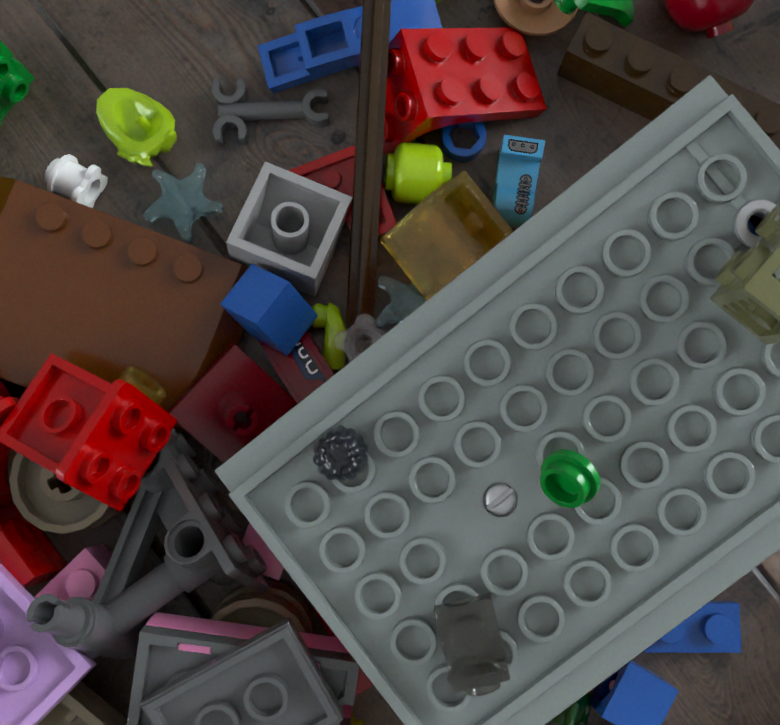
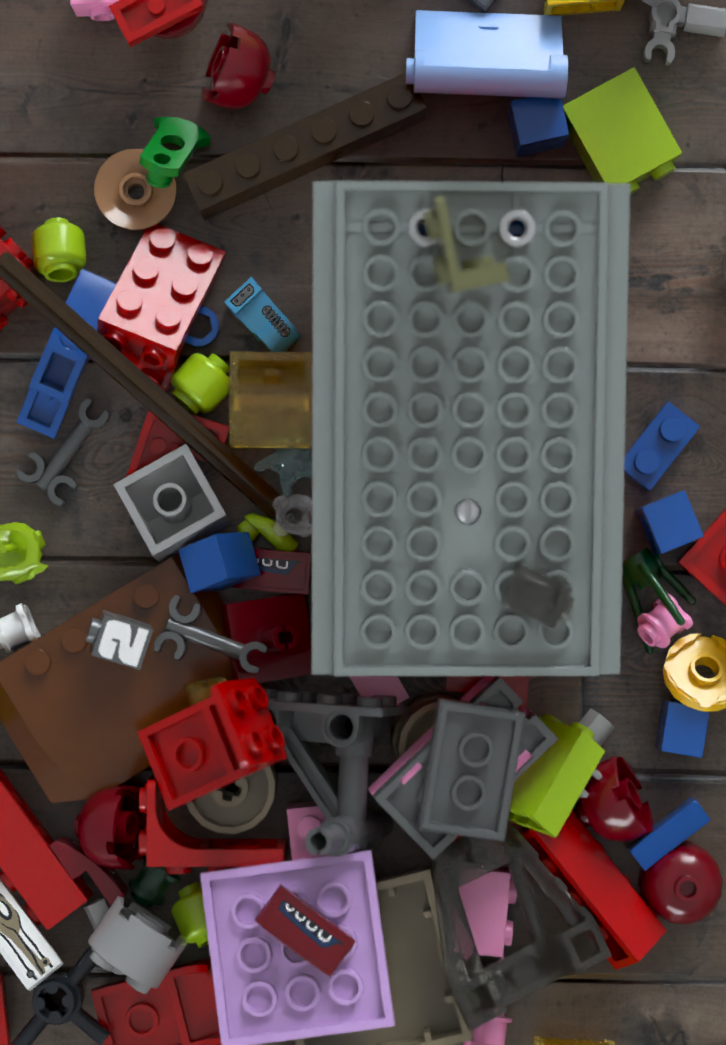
camera: 50 degrees left, 5 degrees up
clear light blue animal [143,163,224,242] -> none
black piece [313,426,368,482] -> none
green plate [540,449,601,508] -> none
none -> brick [84,609,153,670]
none -> dark grey bar [154,595,269,674]

